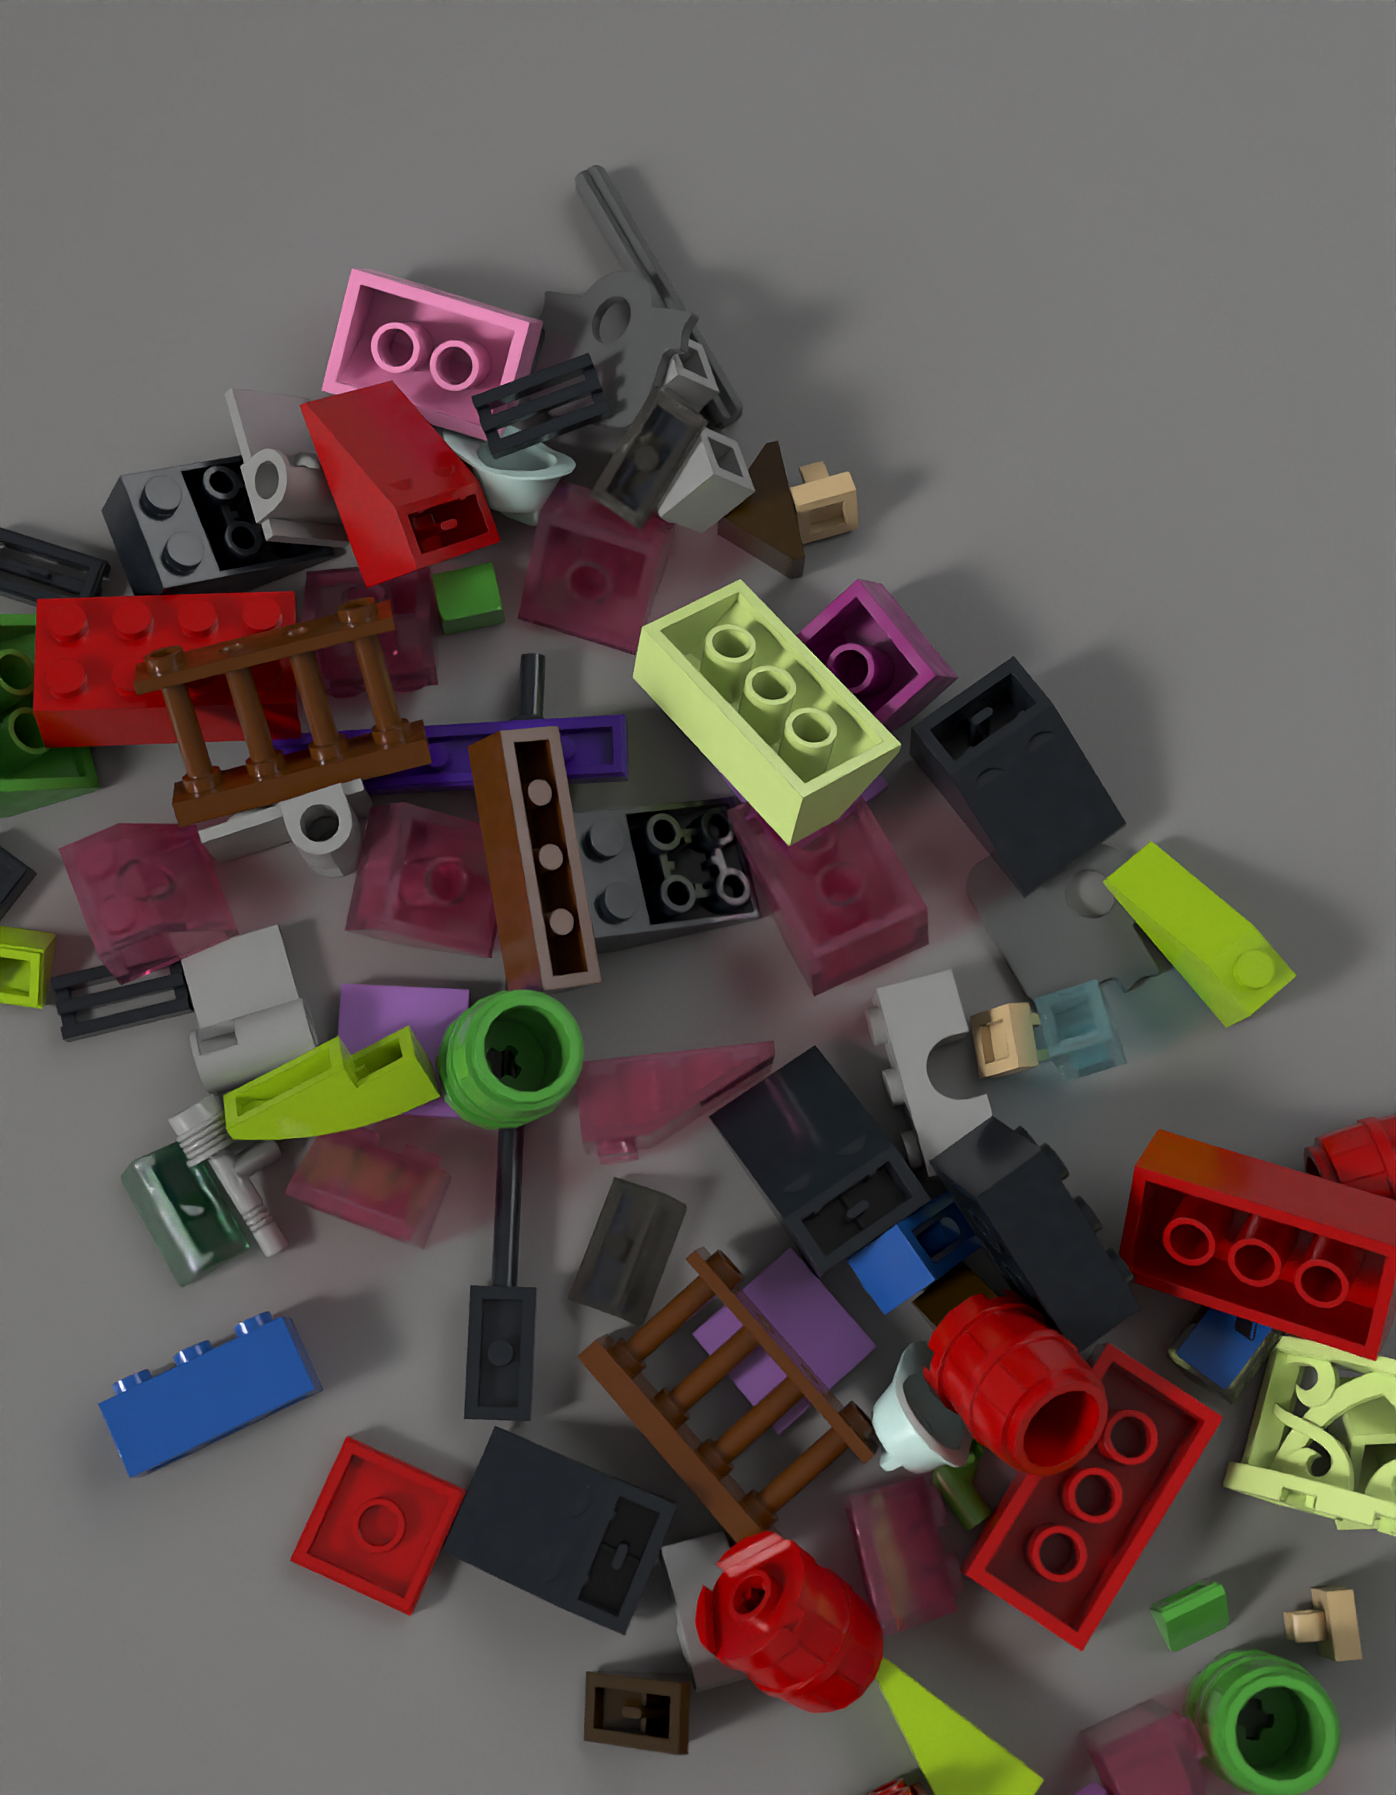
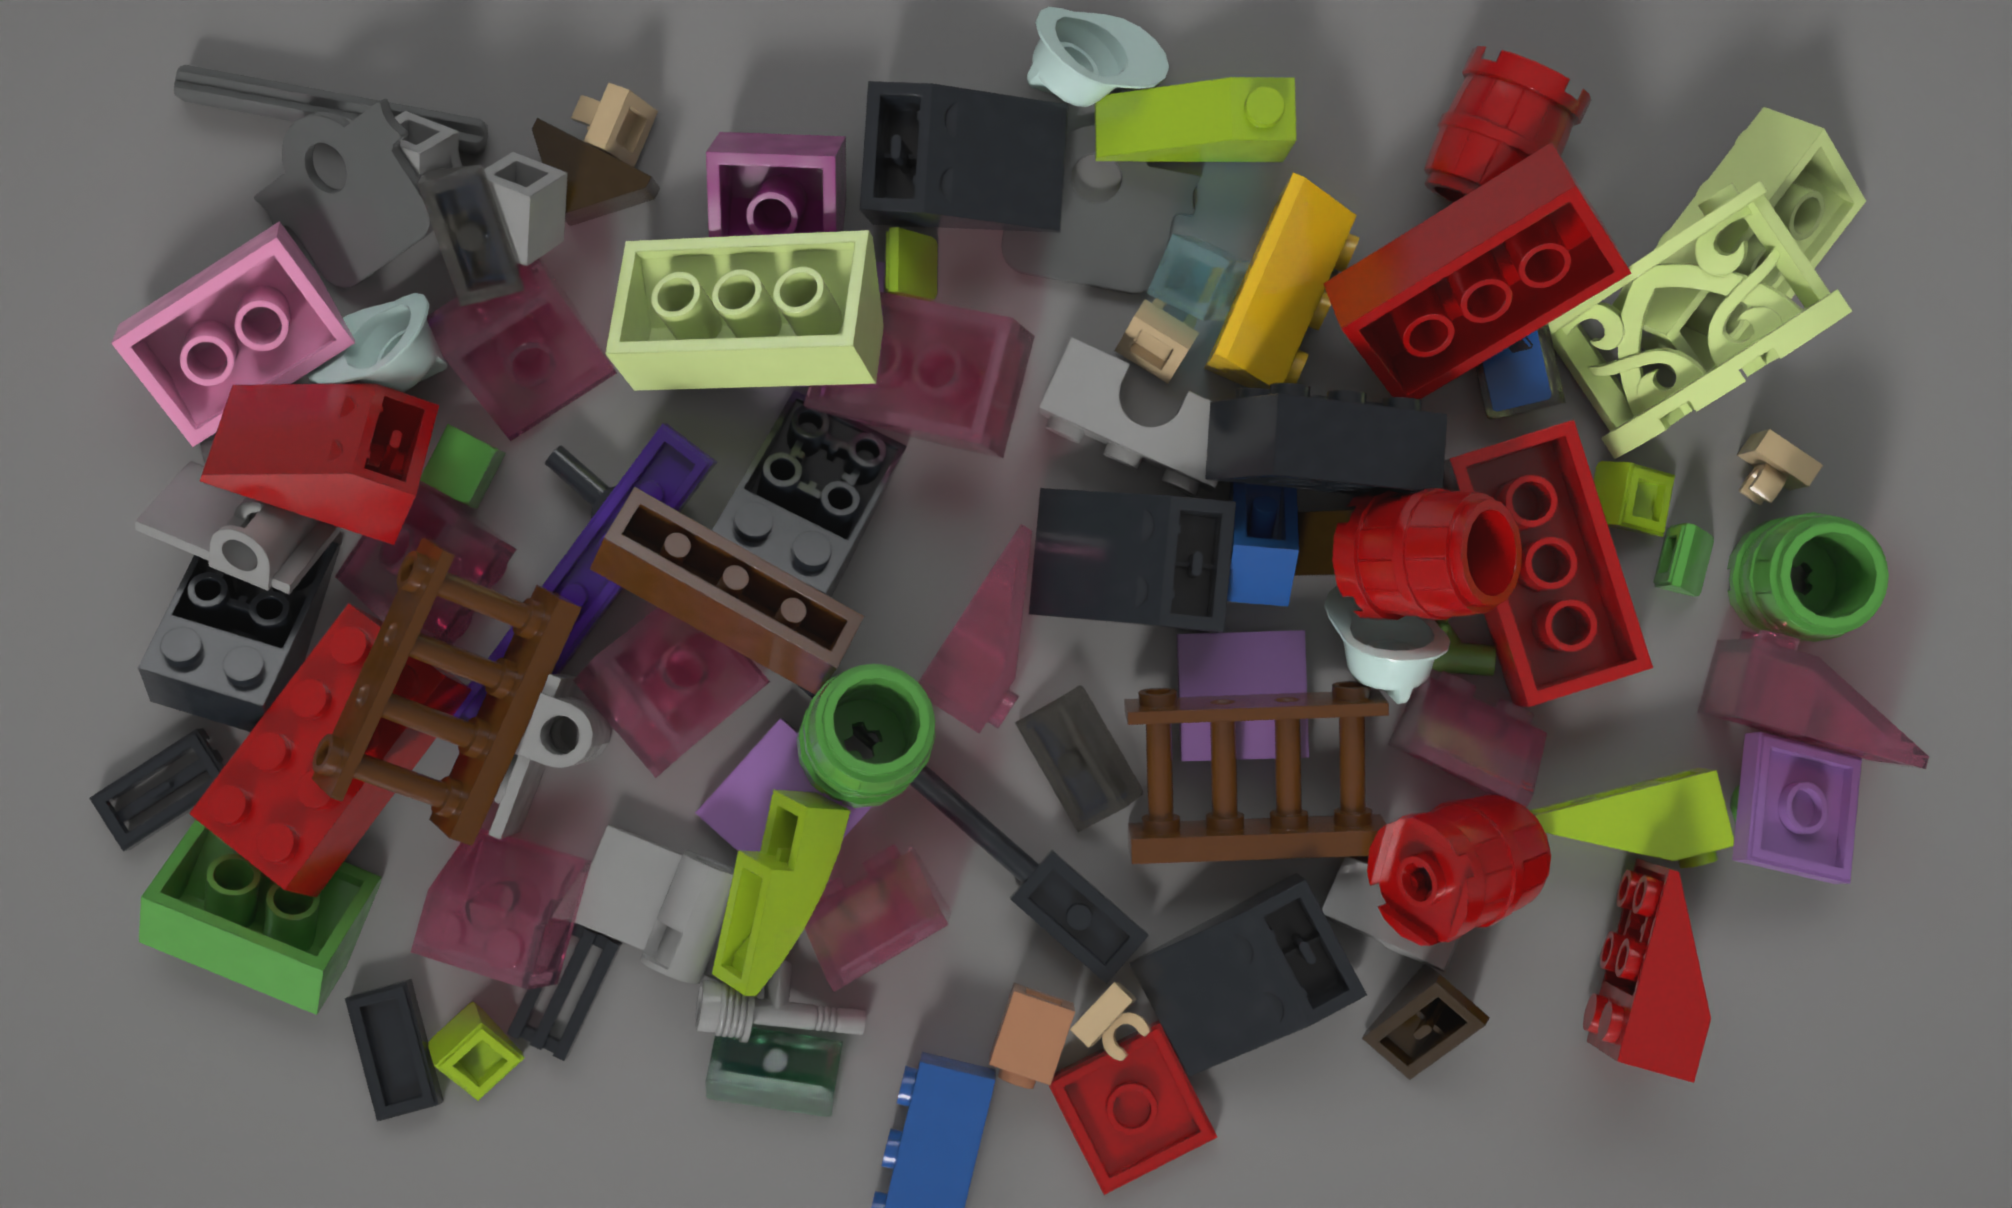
camera: 50 degrees left, 10 degrees up
black tile [471,353,612,460] -> none
none -> lime slope [885,227,938,301]
none -> nougat brick [989,983,1075,1089]
none -> light aqua piece [1027,7,1169,107]
none -> tan tile [1070,982,1151,1061]
none -> yellow slope [1204,172,1359,389]
none -> lime slope [1593,461,1675,537]

